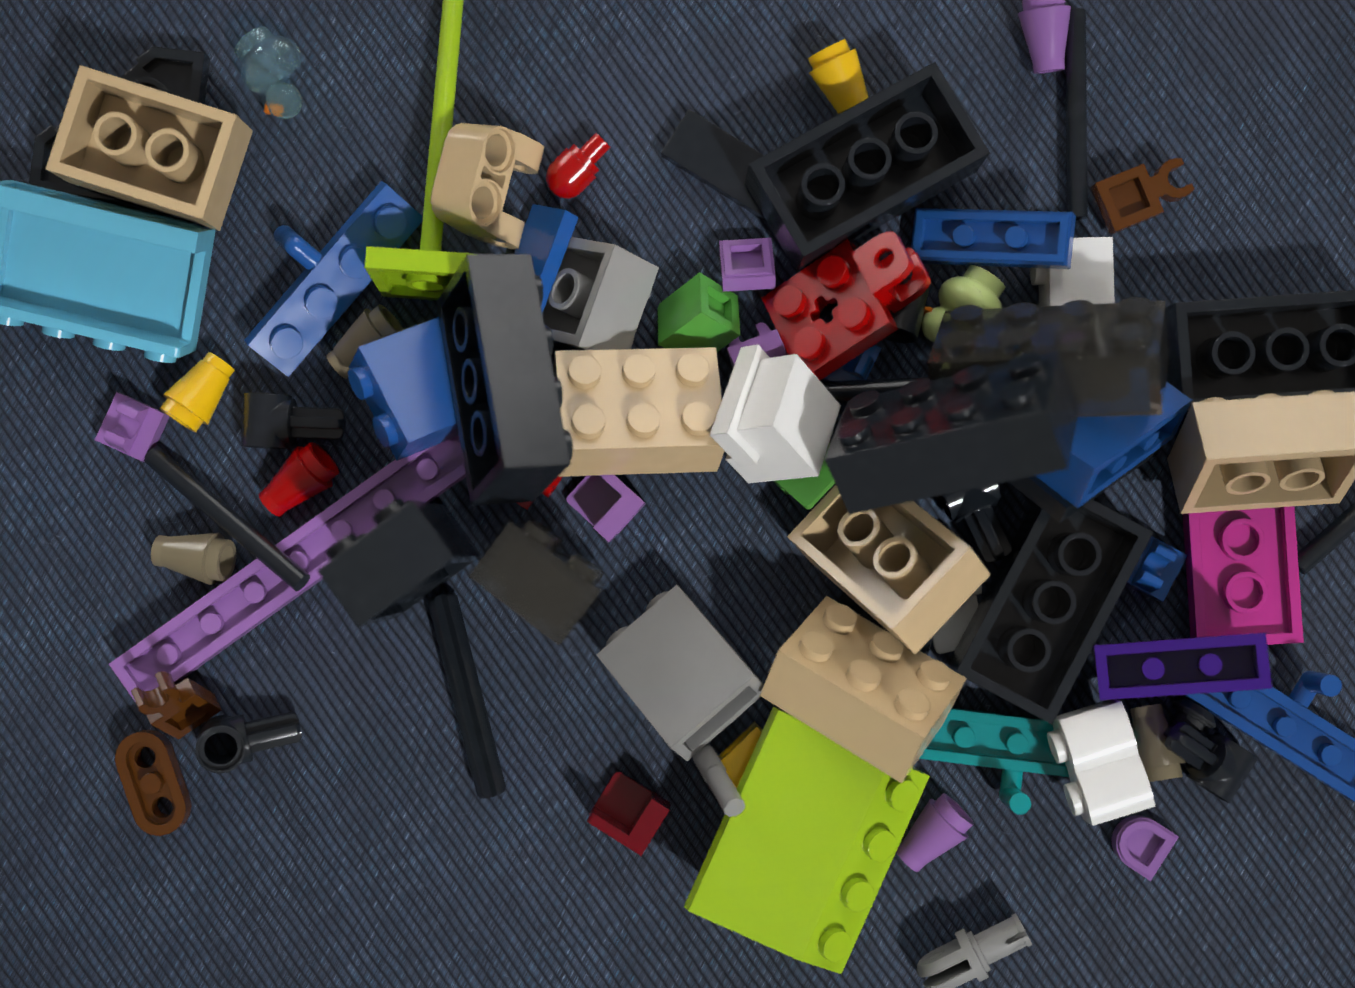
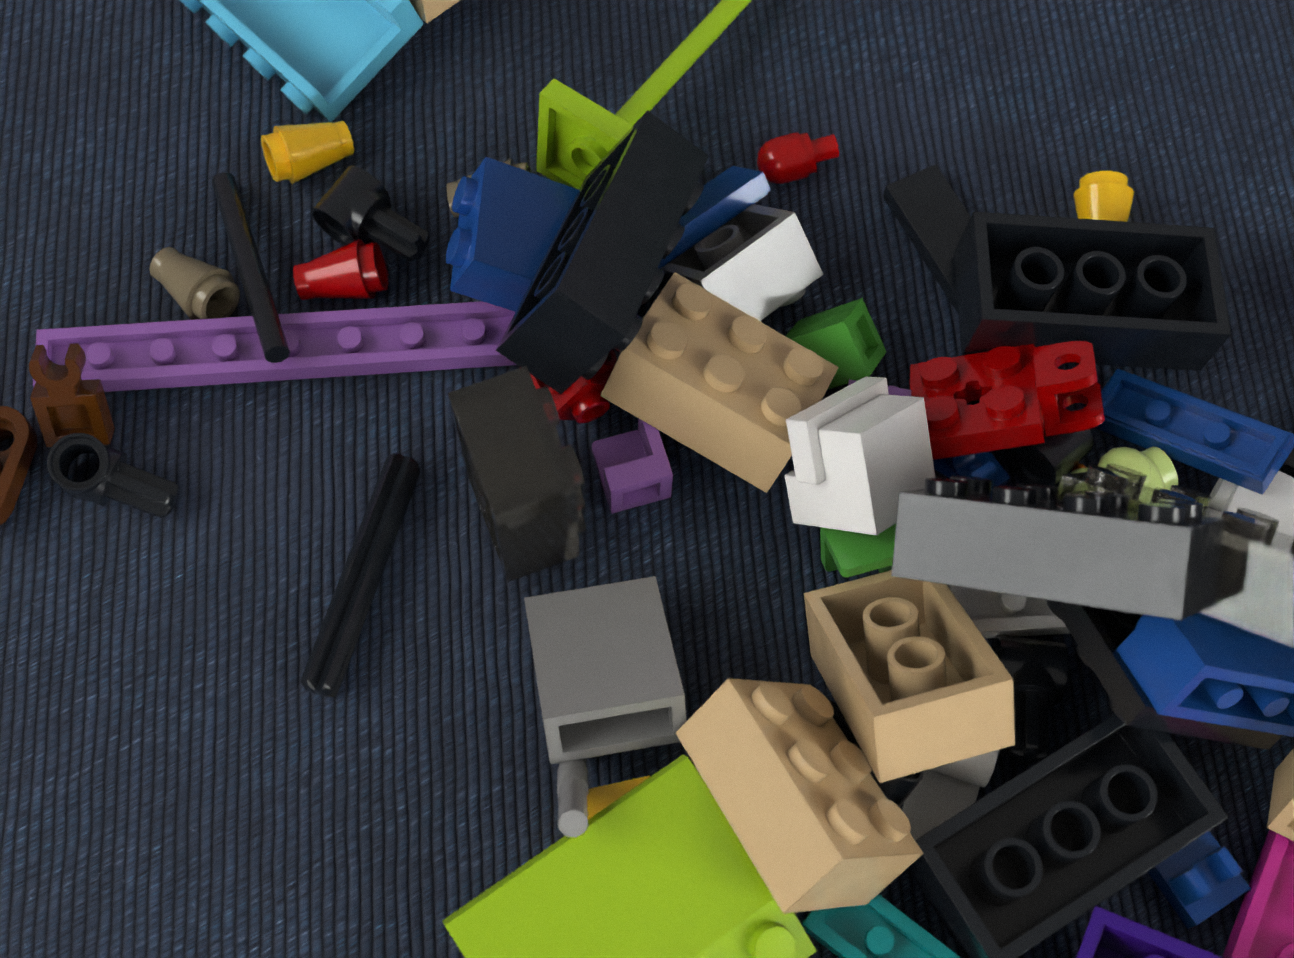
camera: 25 degrees right, 20 degrees down
medium lavender tile [95,392,170,462] -> none
blue plate [244,181,423,377] -> none
black brick [317,498,482,628] -> none
tan piece [431,123,544,249] -> none
dark red panel [587,771,670,856] -> none
medium lavender tile [719,238,776,292] -> none

